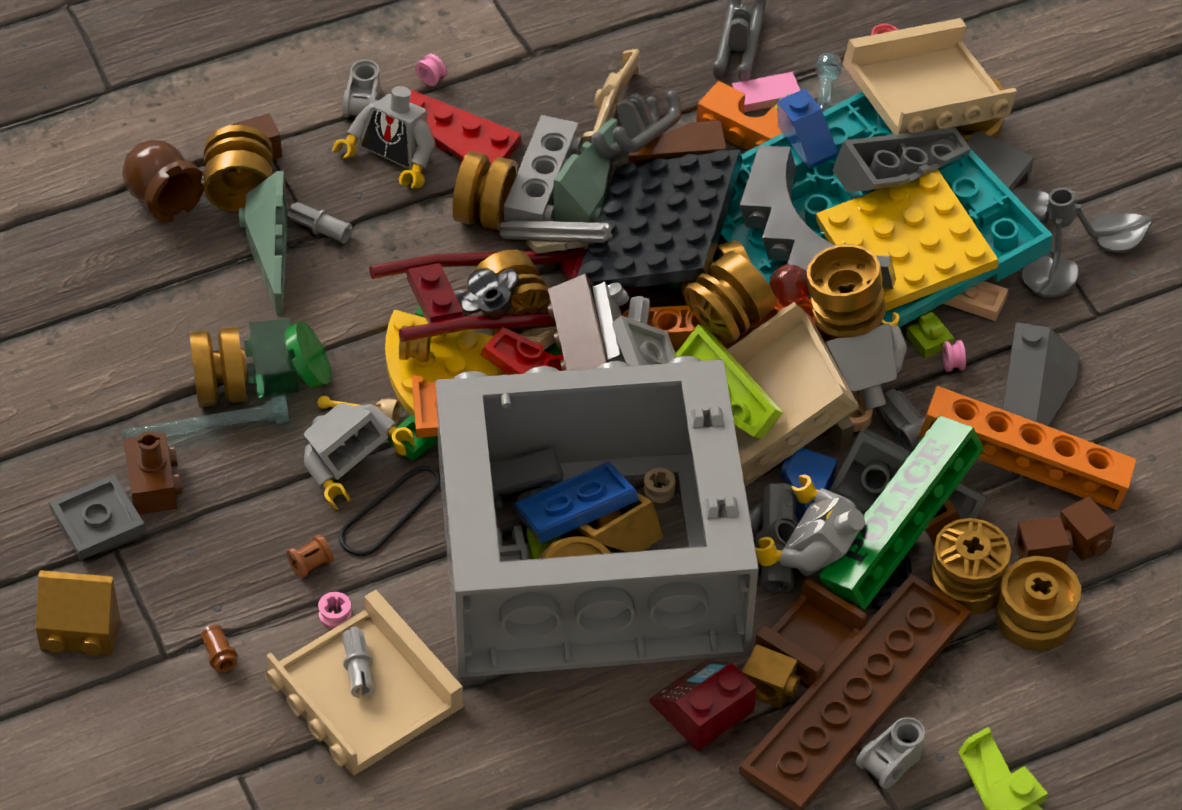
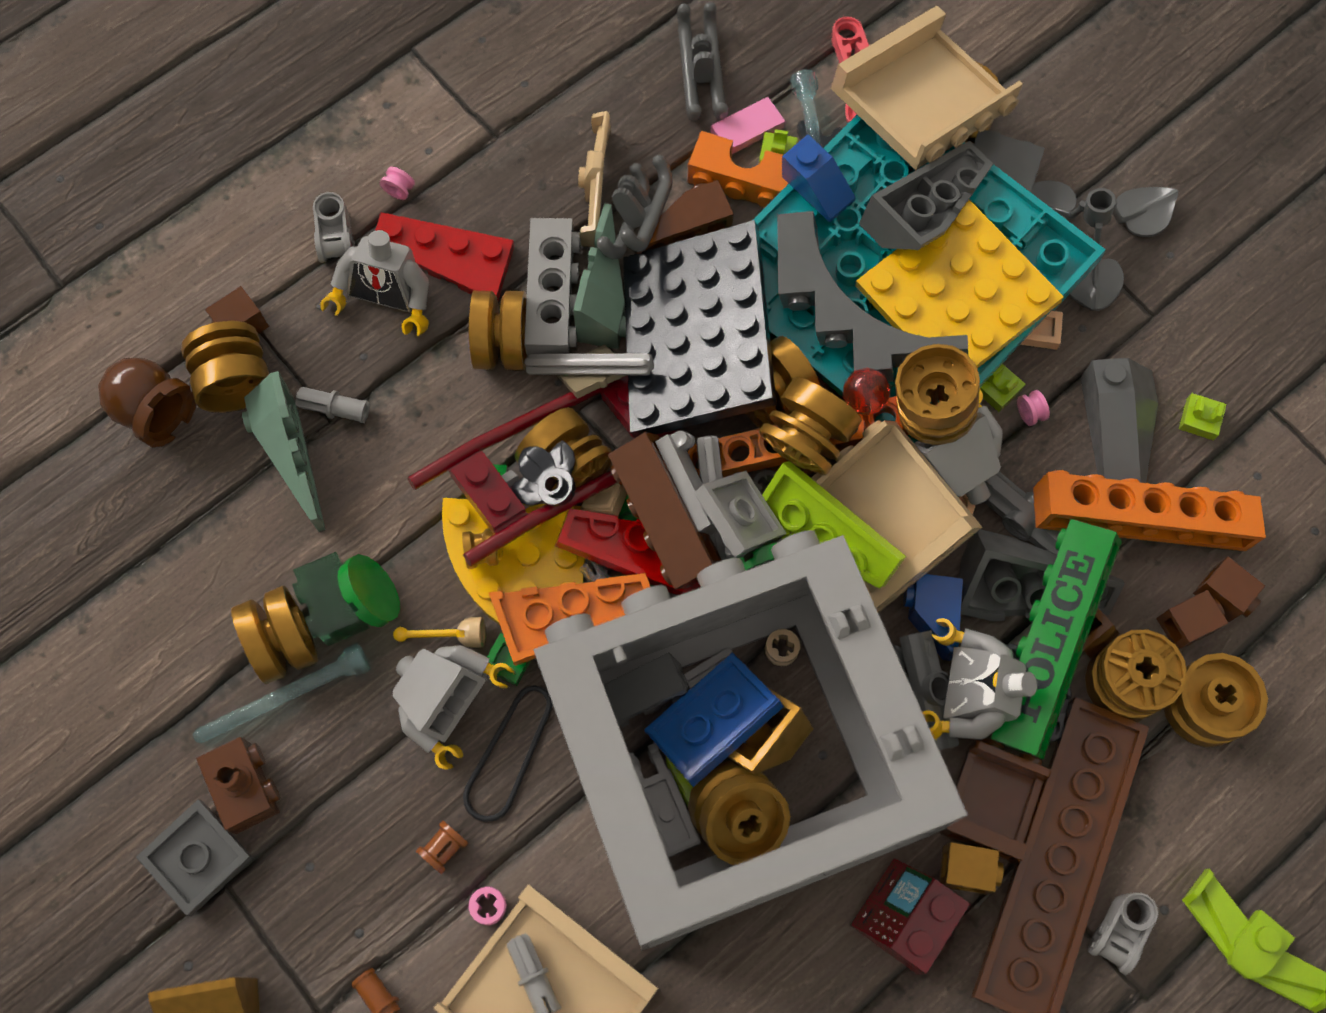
camera: 15 degrees left, 20 degrees up
none -> lime tile [1179,393,1227,441]

